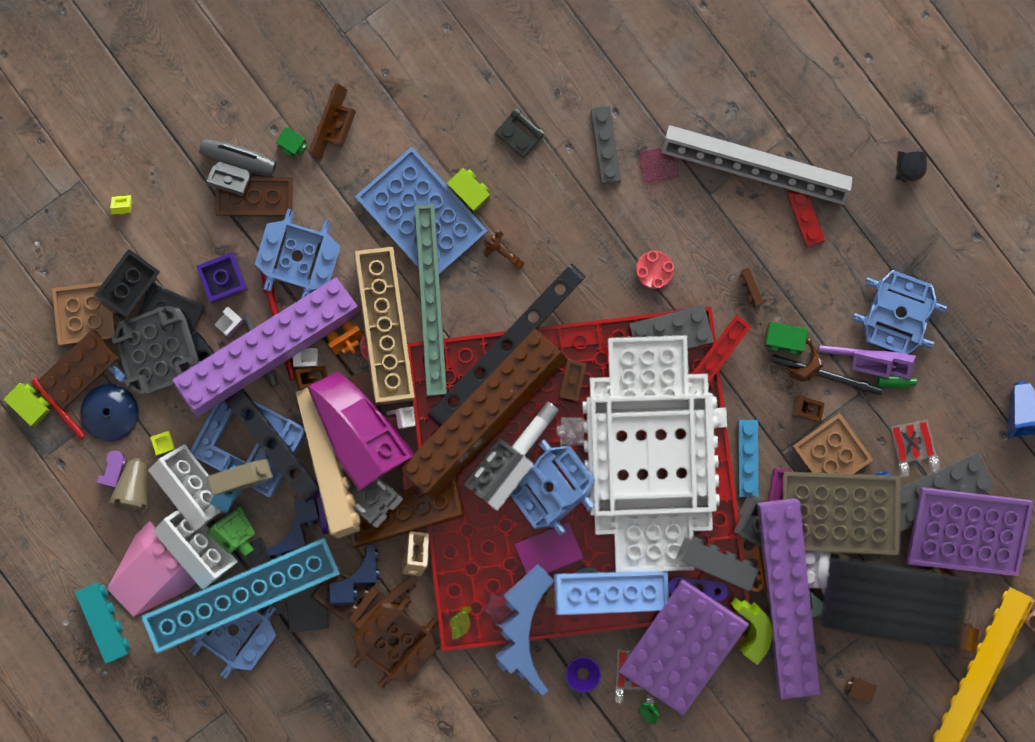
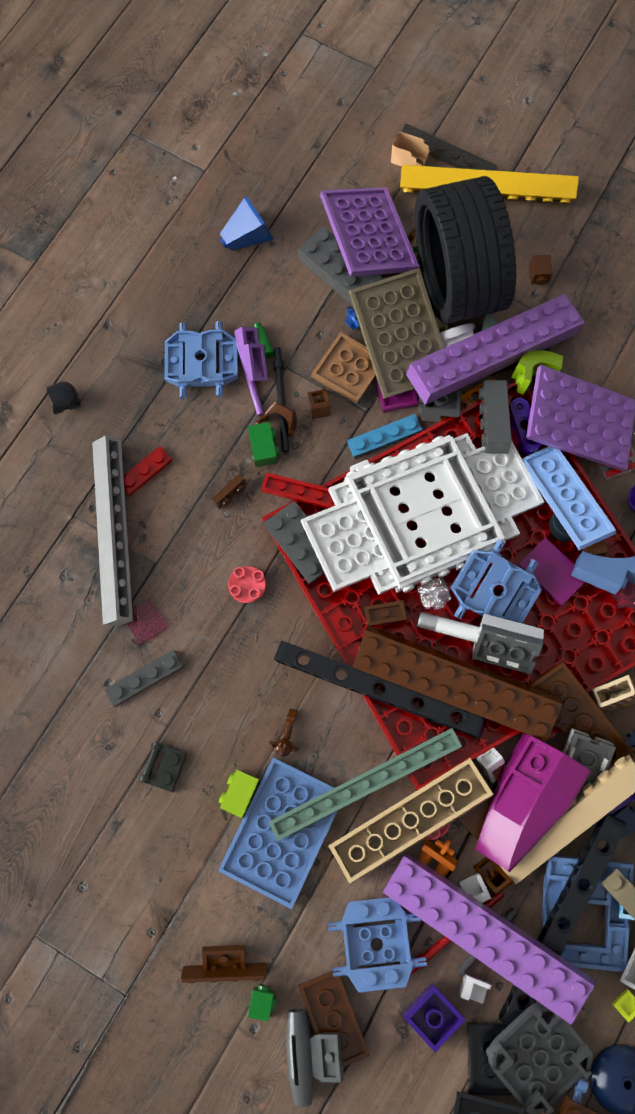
camera: 105 degrees left, 10 degrees down
flag [890,419,940,477] -> none

